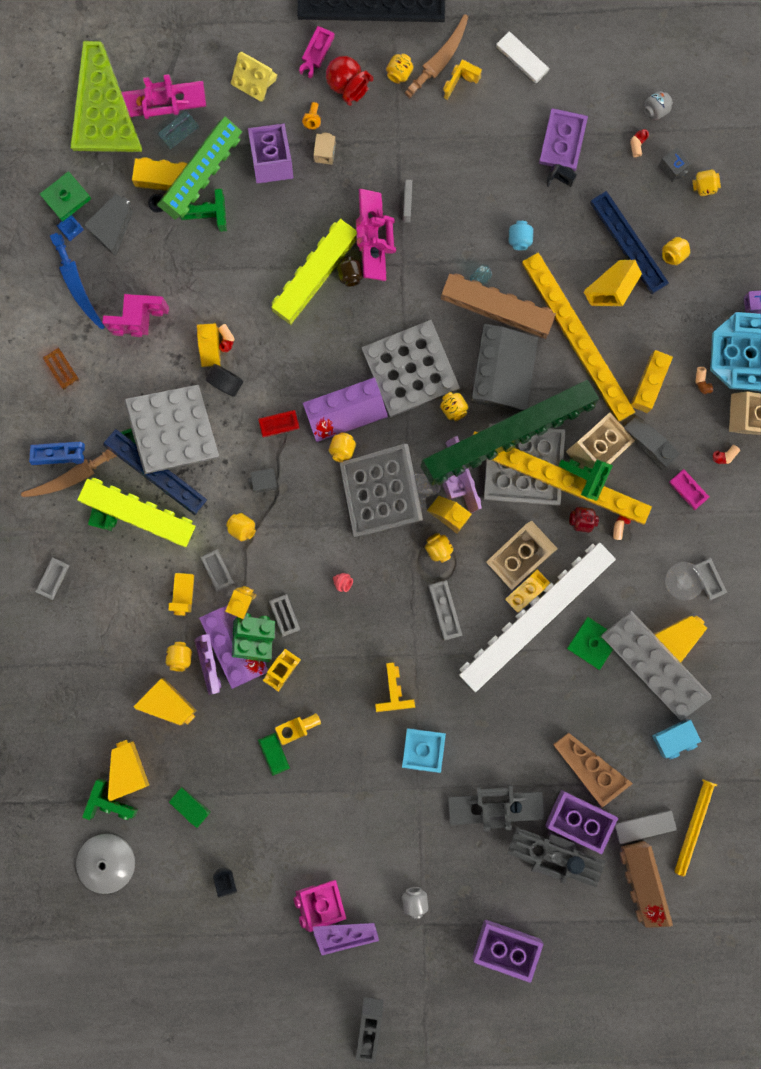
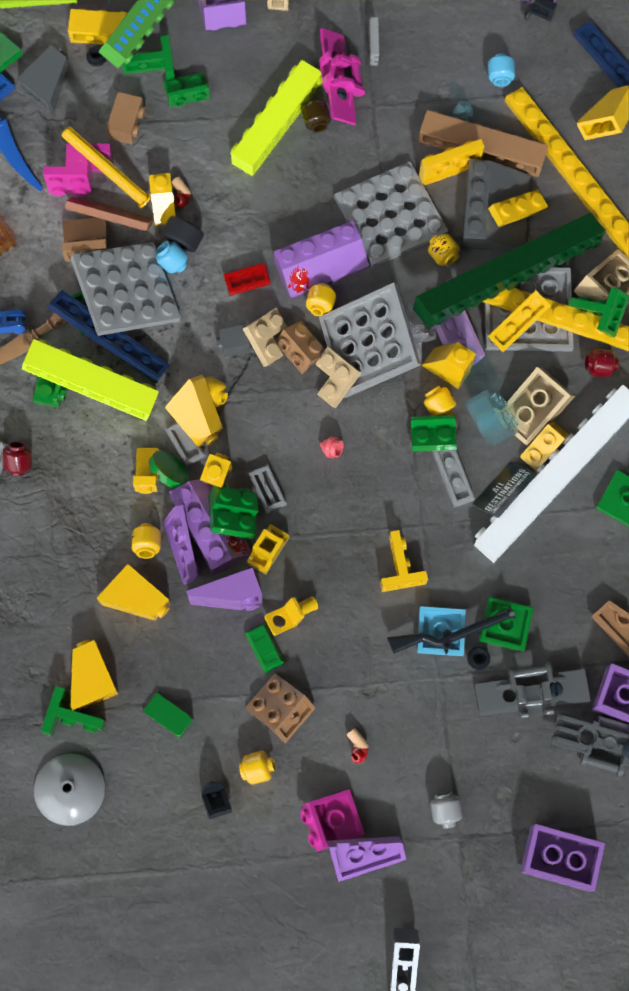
camera: 10 degrees left, 10 degrees down
none -> dark red head [2,441,32,476]
none -> yellow axle [61,126,151,208]
none -> medium nougat bracket [62,218,108,262]
none -> tile [65,196,154,231]
none -> medium nougat brick [106,92,146,145]
none -> green tile [149,451,190,489]
none -> medium azure head [156,241,188,273]
none -> green bracket [163,72,210,107]
none -> yellow slope [165,374,223,448]
none -> medium lavender slope [186,568,262,611]
none -> yellow head [239,751,276,784]
none -> tan plate [243,308,287,367]
none -> medium nougat bracket [245,674,316,744]
none -> medium nougat bracket [276,321,325,374]
none -> tan plate [315,347,361,408]
none -> arm [347,728,369,764]
none -> black piece [386,606,515,655]
none -> green bracket [411,415,457,452]
none -> yellow plate [419,139,484,186]
none -> clear light blue brick [464,389,519,446]
none -> black plate [467,647,490,670]
none -> black sticker [472,461,538,518]
none -> green plate [479,596,534,652]
none -> yellow plate [488,190,548,227]
none -> yellow plate [488,290,551,353]

